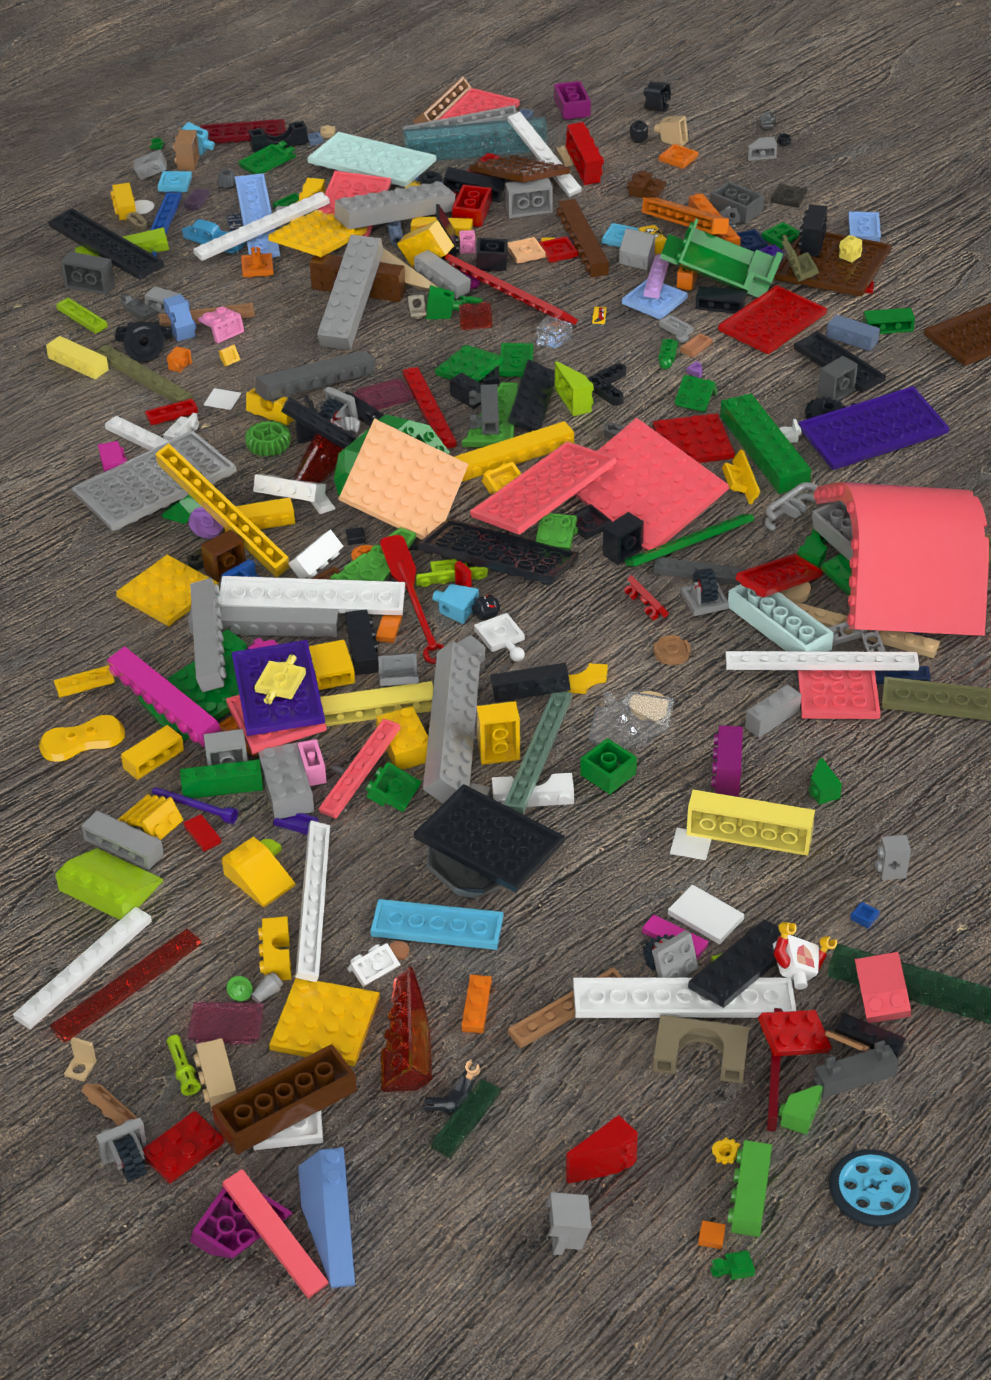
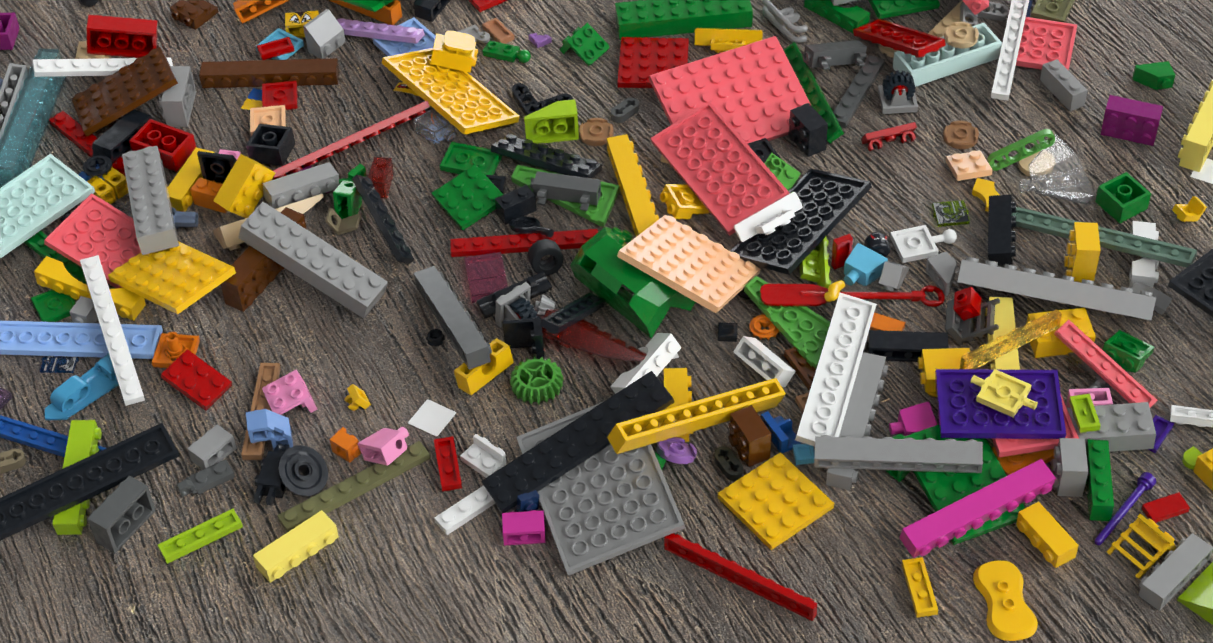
camera: 75 degrees left, 5 degrees up
none -> red plate [161,349,232,411]
none -> red tile [257,37,295,60]
none -> black plate [352,175,414,264]
none -> bright pink torso [358,427,409,466]
none -> yellow plate [382,48,520,134]
none -> yellow brick [430,31,478,73]
none -> black plate [481,371,674,513]
none -> black piece [509,216,554,238]
none -> dark blue plate [516,490,539,512]
none -> black tyre [527,239,564,276]
none -> medium nougat tile [579,118,614,146]
none -> red plate [664,533,818,621]
none -> white bracket [734,192,803,242]
none -> dark grey brick [803,40,867,70]
none -> yellow arm [824,280,845,302]
none -> light grey slope [879,261,909,291]
none -> piece [932,200,970,227]
none -> tan tile [944,21,979,49]
none -> light nougat plate [946,151,992,181]
none -> red brick [954,286,981,321]
none -> clear yellow plate [960,309,1062,369]
none -> bright green beam [987,129,1055,171]
none -> lime plate [1069,394,1101,433]
none -> yellow bracket [1172,196,1207,222]

